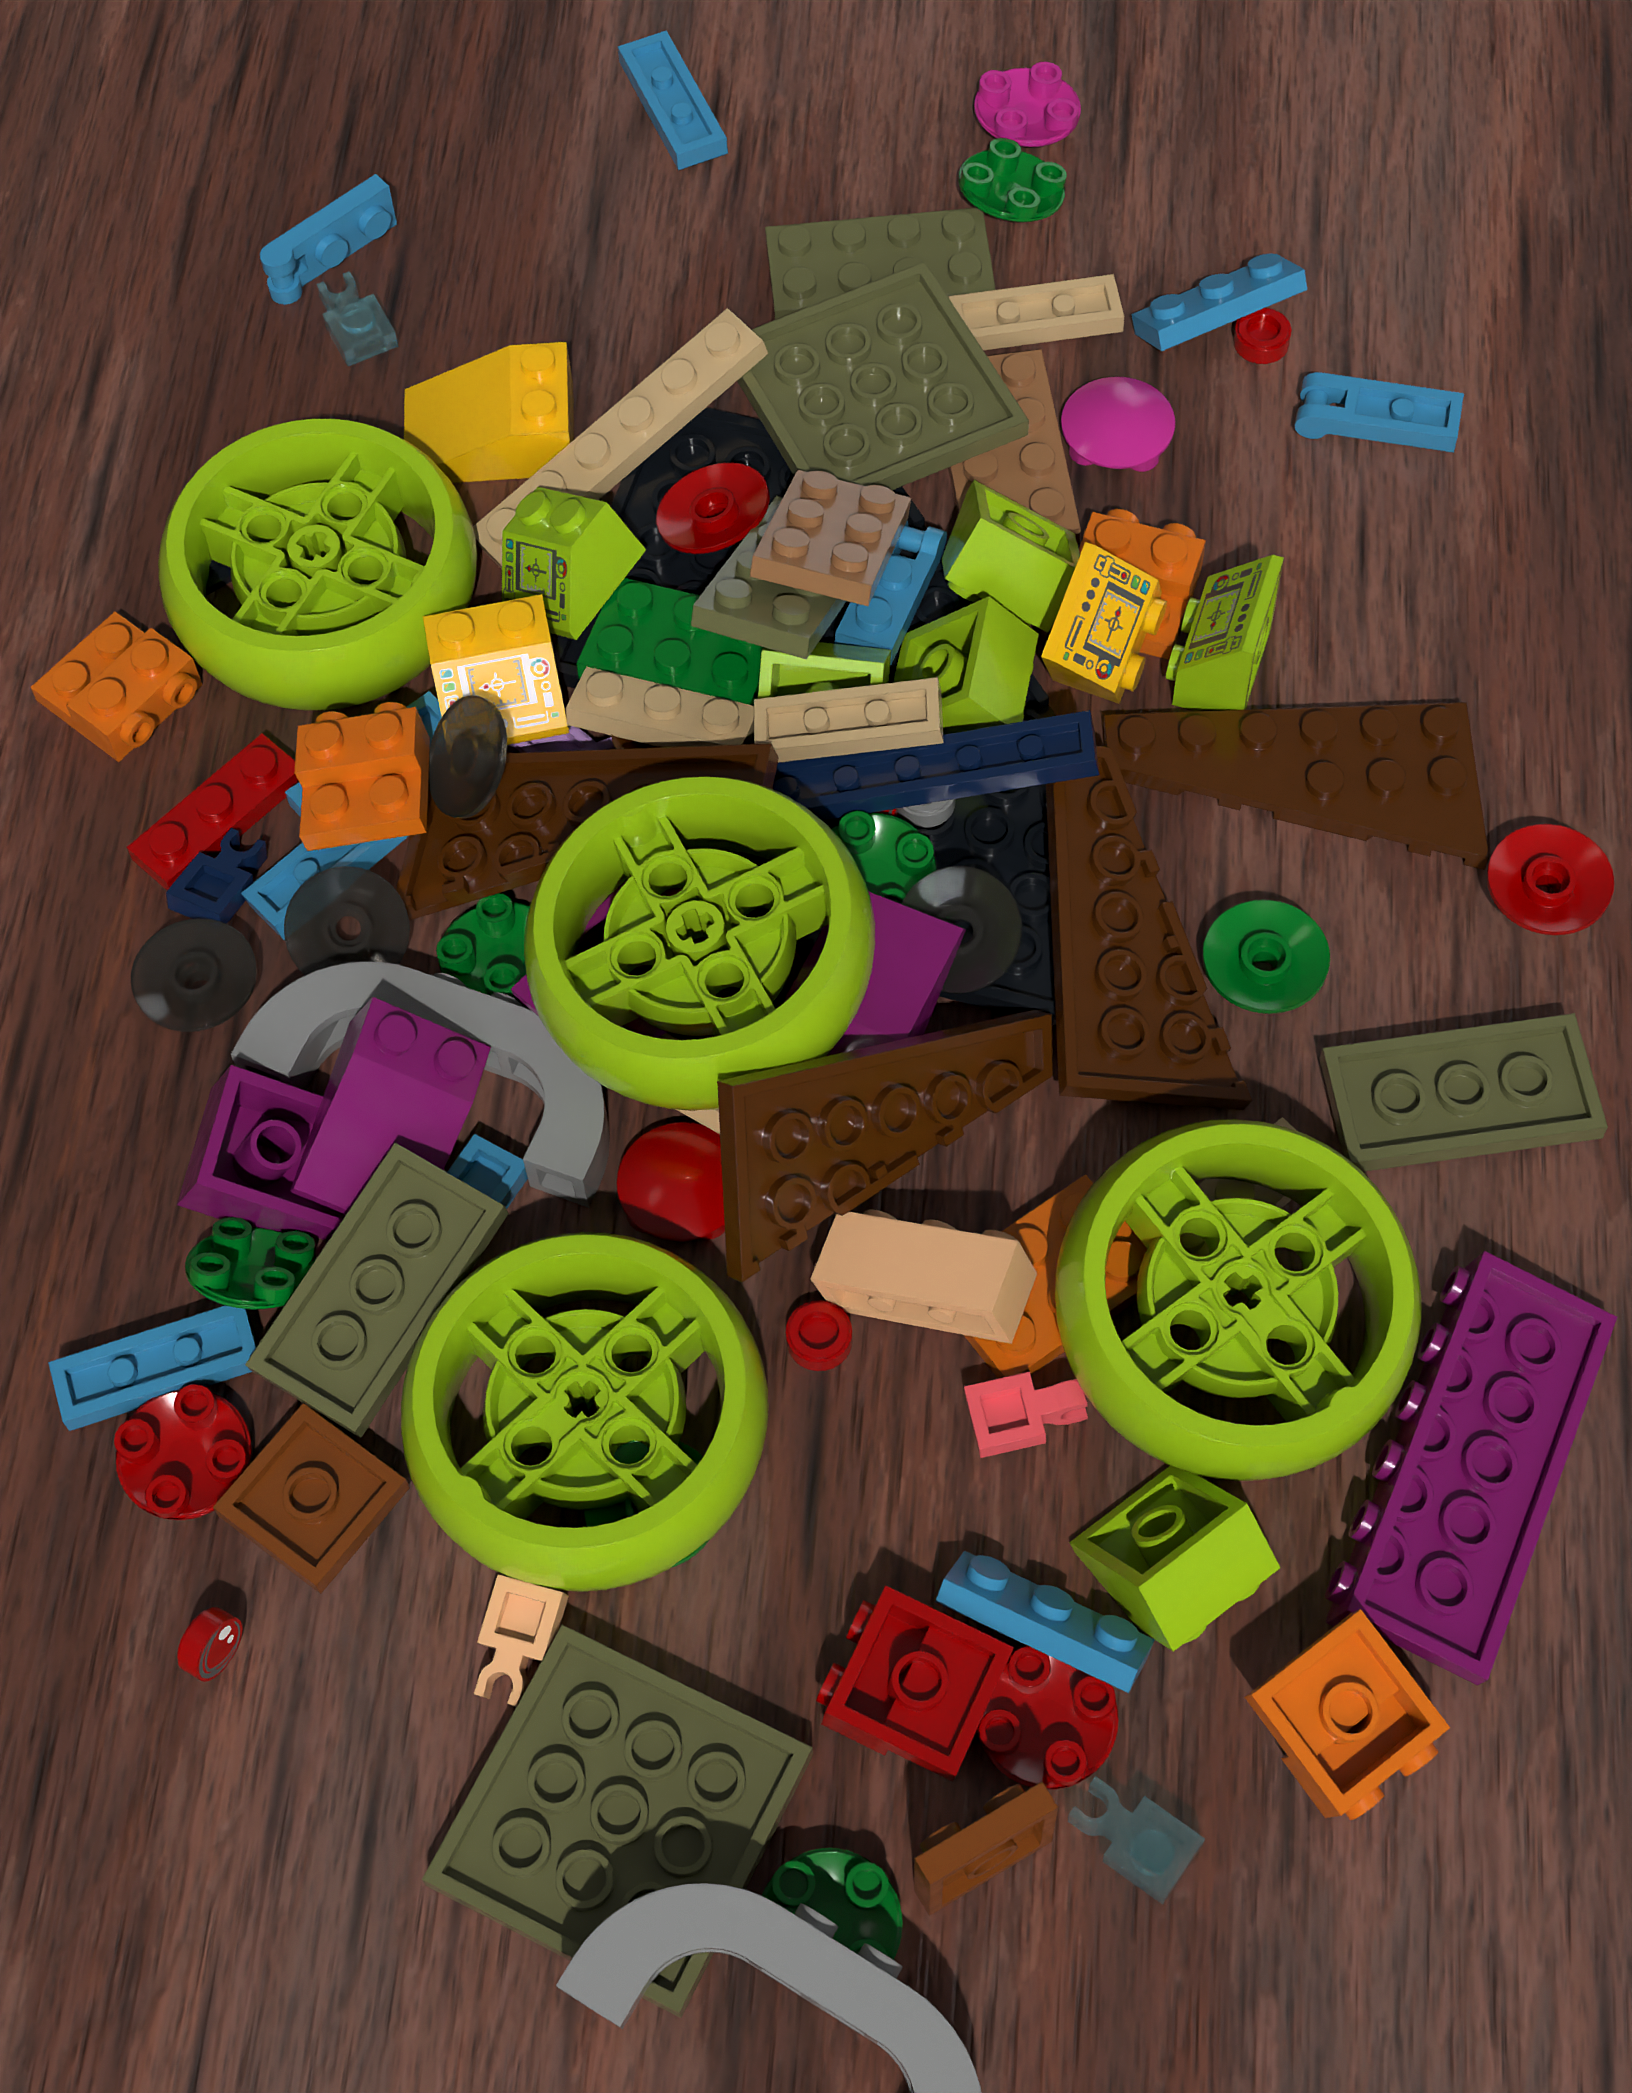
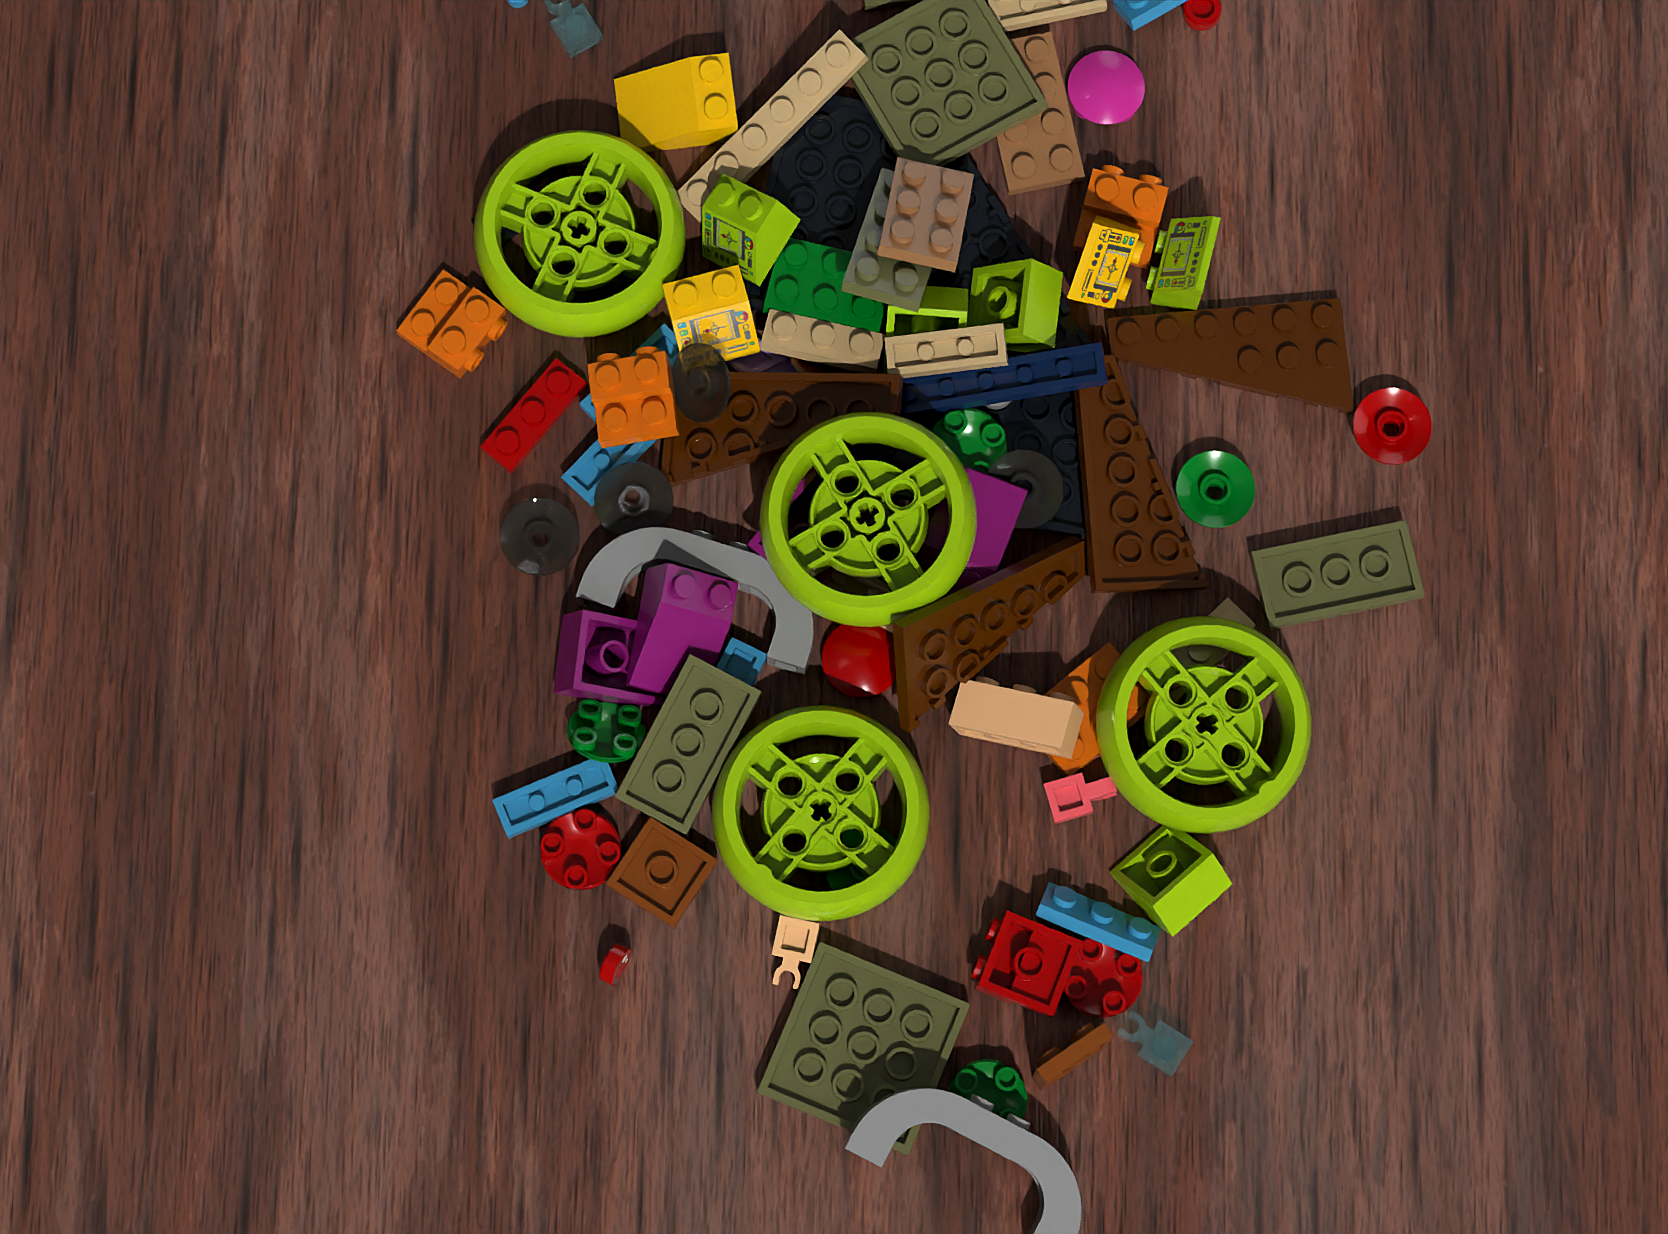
camera: 10 degrees left, 15 degrees up
dark blue plate [166,828,267,931] -> none
green dish [436,893,530,1001] -> none
red dish [656,463,770,554] -> none
red tile [786,1301,853,1371] -> none
dark azure plate [835,521,947,665] -> none
lime slope [942,480,1080,633] -> none
orange plate [1244,1609,1450,1821] -> none
dark azure plate [1295,372,1464,453] -> none
magenta bracket [1325,1251,1617,1685] -> none

